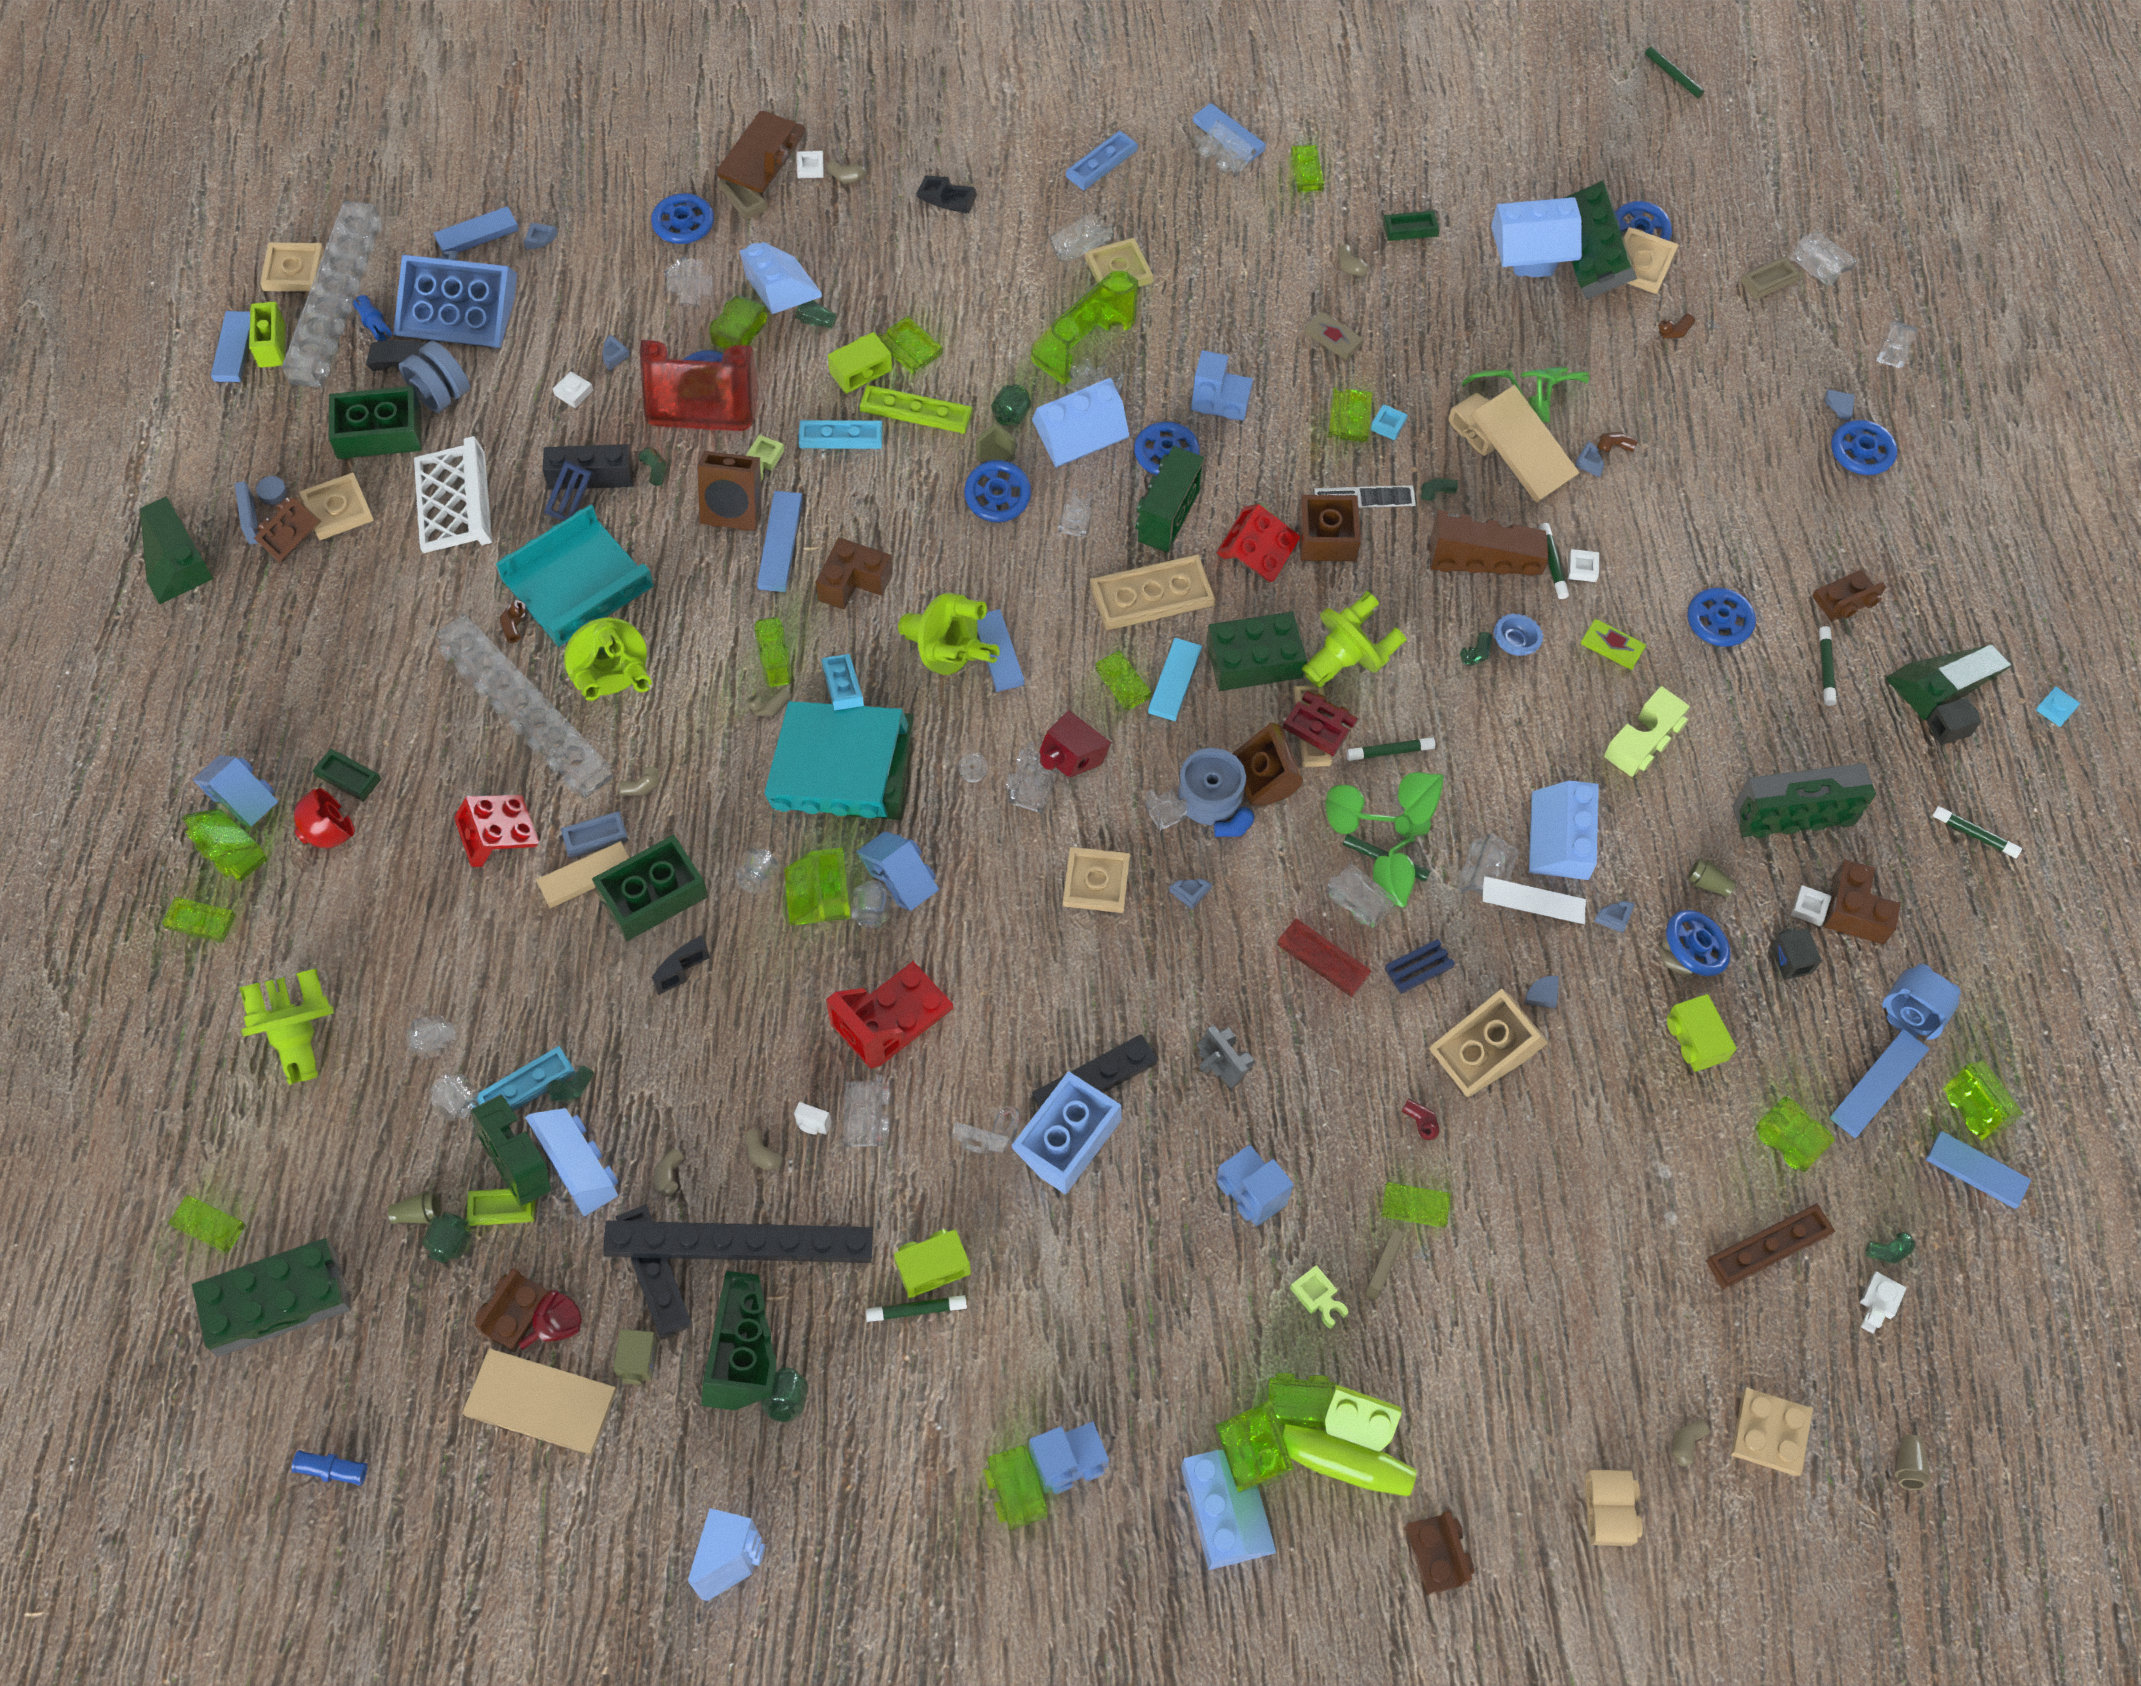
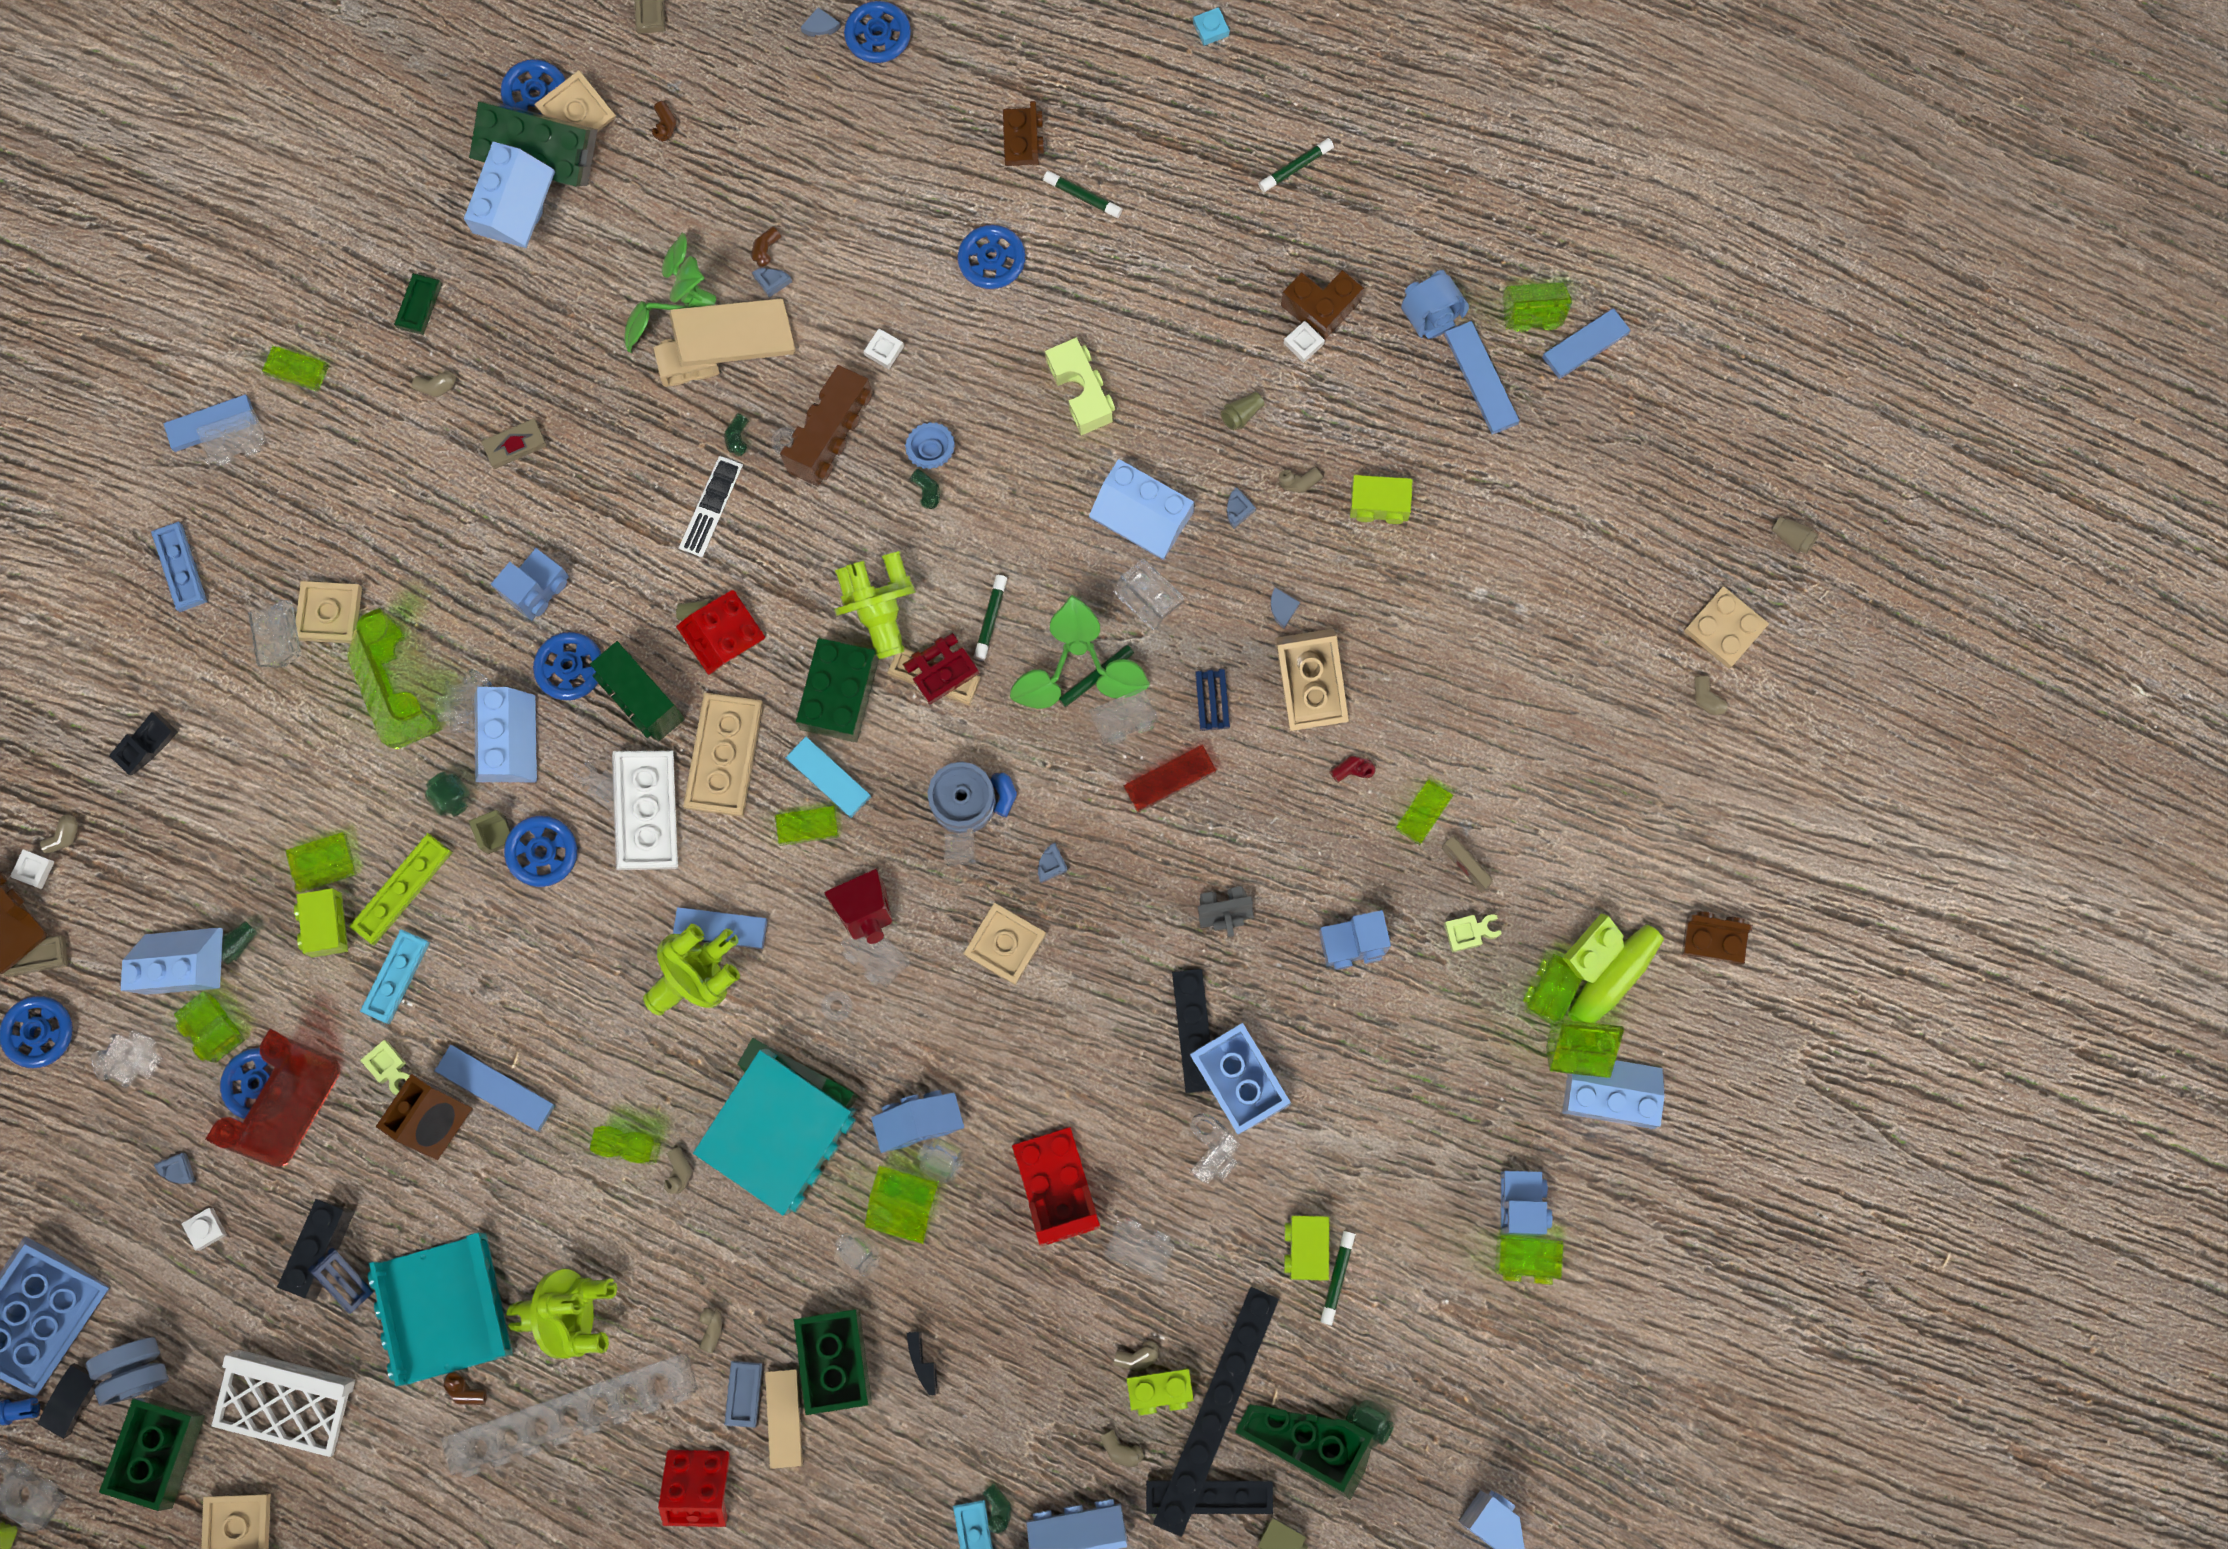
camera: 60 degrees left, 15 degrees up
clear green arm [638,447,666,486] -> none
white plate [794,1102,831,1135] -> none
reddish brown brick [816,537,893,610] -> none
medium azure tile [821,654,864,711] -> none
reddish brown brick [1232,722,1303,806] -> none
reddish brown brick [1298,495,1361,562] -> none
clear neon green plate [1328,387,1373,442] -> none
medium azure plate [1370,404,1408,440] -> none
white sticker [1483,876,1586,924] -> none
dark green bar [1538,523,1569,599] -> none
lime tile [1581,619,1647,670] -> none
tan brick [1585,1470,1643,1546] -> none
blue plate [1666,910,1730,976] -> none
reddish brown tile [1706,1203,1835,1290] -> none
dark green piece [1732,763,1876,838] -> none
clear neon green brick [1755,1096,1835,1172] -> none
pearl dark grey brick [1770,928,1822,980] -> none
white plate [1860,1272,1906,1333] -> none
clear green arm [1865,1232,1915,1263] -> none
dark green wedge [1886,644,2011,721] -> none
pearl dark grey brick [1926,697,1982,745] -> none
none -> white tile [612,751,678,870]
none -> lime brick [1126,1368,1194,1416]

